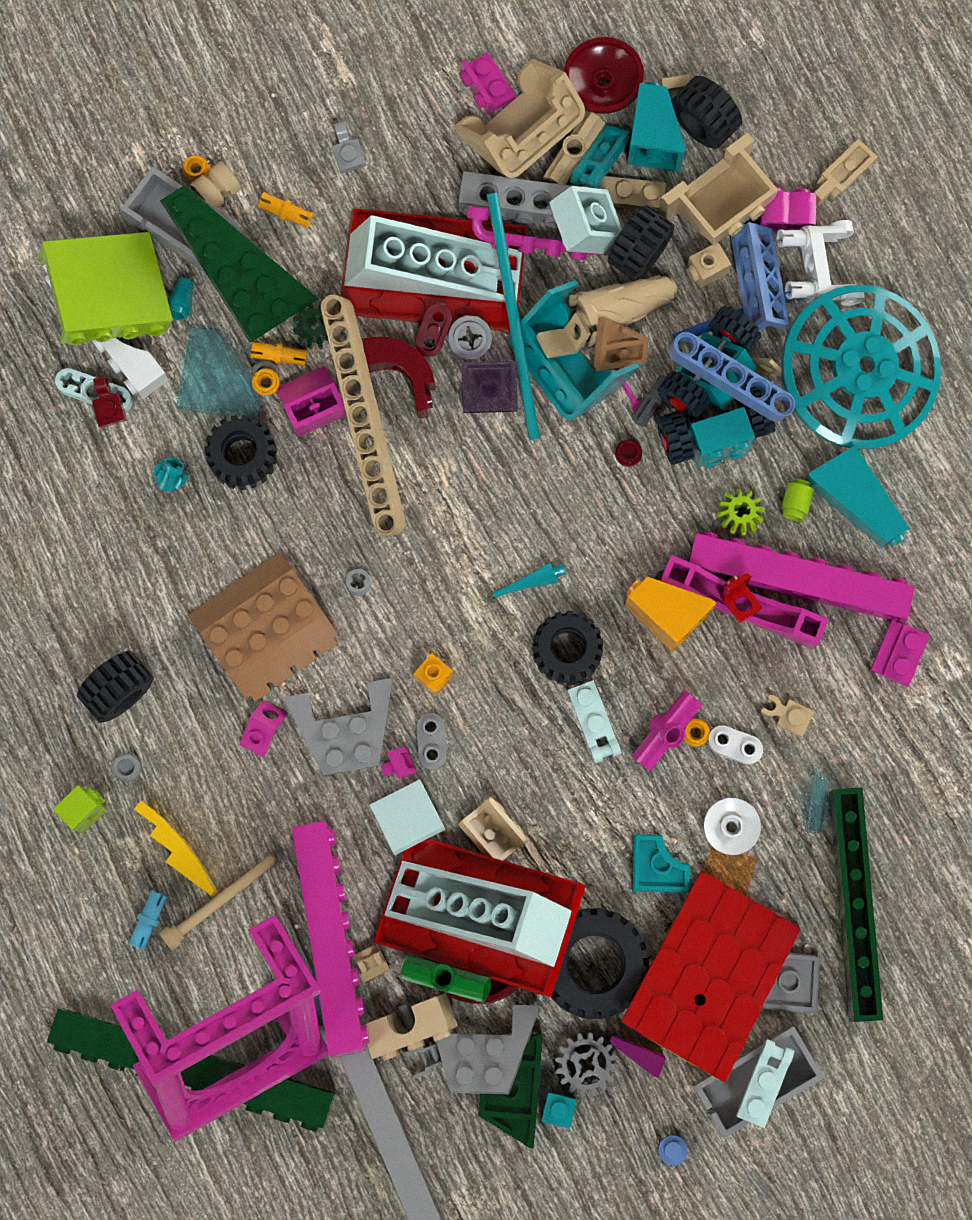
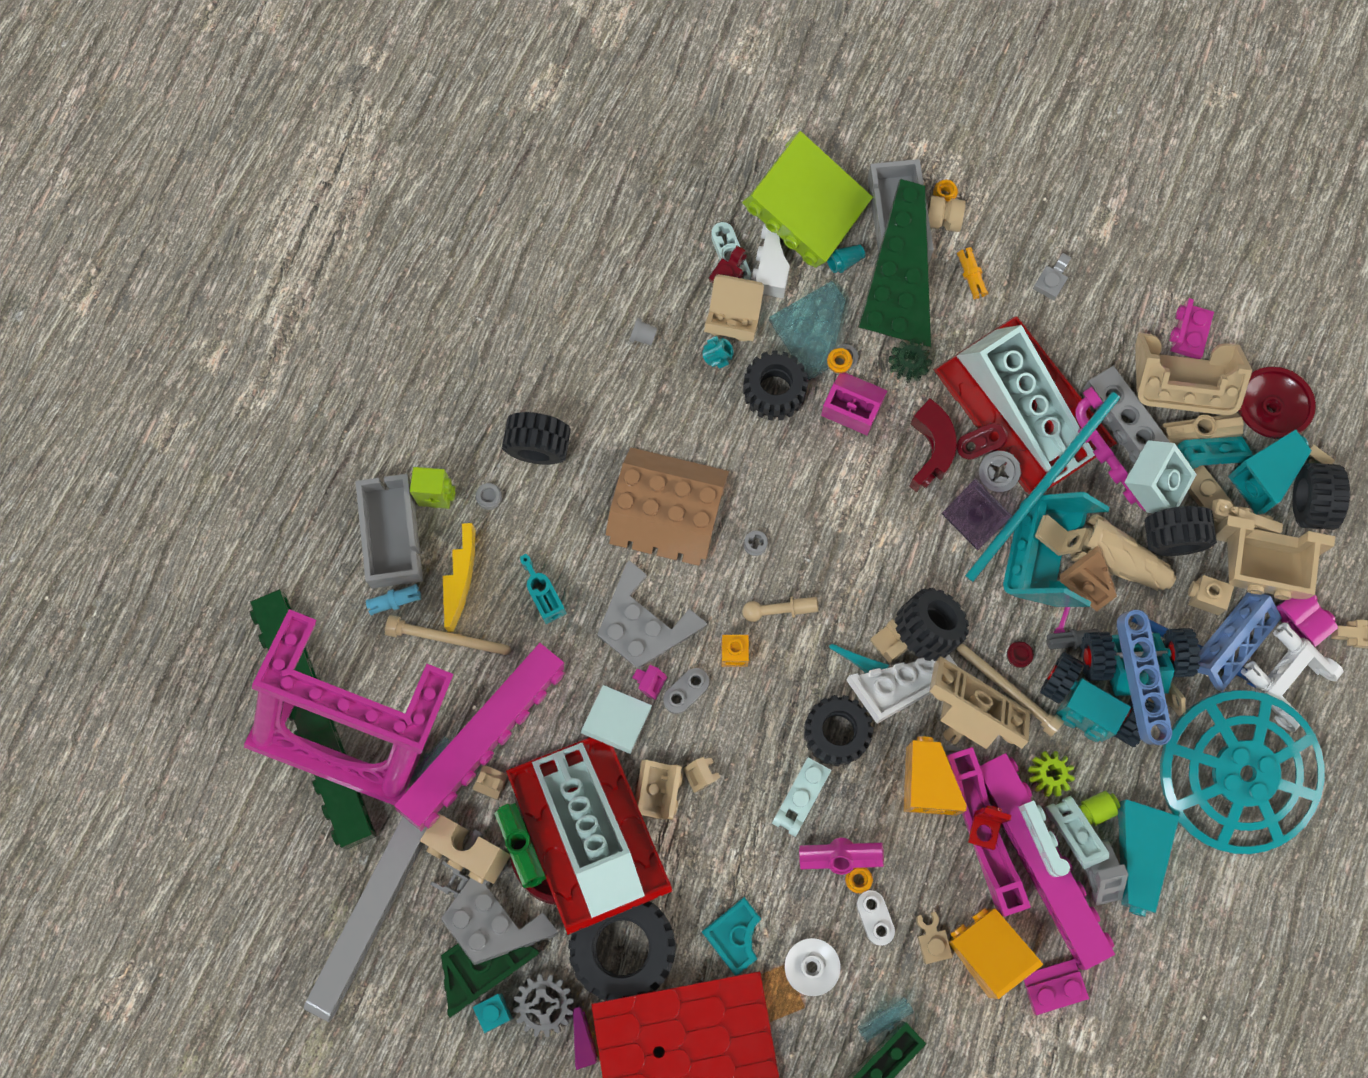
camera: 50 degrees right, 5 degrees down
dark pink bracket [239,701,288,757] -> none
light orange pin [251,341,308,367] -> none
tan beam [321,295,405,535] -> none
none -> light grey piece [355,474,423,588]
none -> teal piece [520,554,567,624]
none -> light grey piece [629,317,657,346]
none -> tan tile [683,757,720,793]
none -> tan bracket [704,274,764,341]
none -> tan pin [742,597,819,622]
none -> white wing [846,655,958,724]
none -> tan panel [870,619,908,664]
none -> black tyre [895,588,969,661]
none -> tan brick [929,656,1031,749]
none -> light orange slope [948,907,1043,999]
none -> tan piece [957,644,1064,737]
none -> light aqua plate [1019,801,1070,877]
none -> light aqua plate [1045,796,1109,870]
none -> light grey tile [1085,838,1128,906]
none -> tan hinge [1211,499,1283,534]

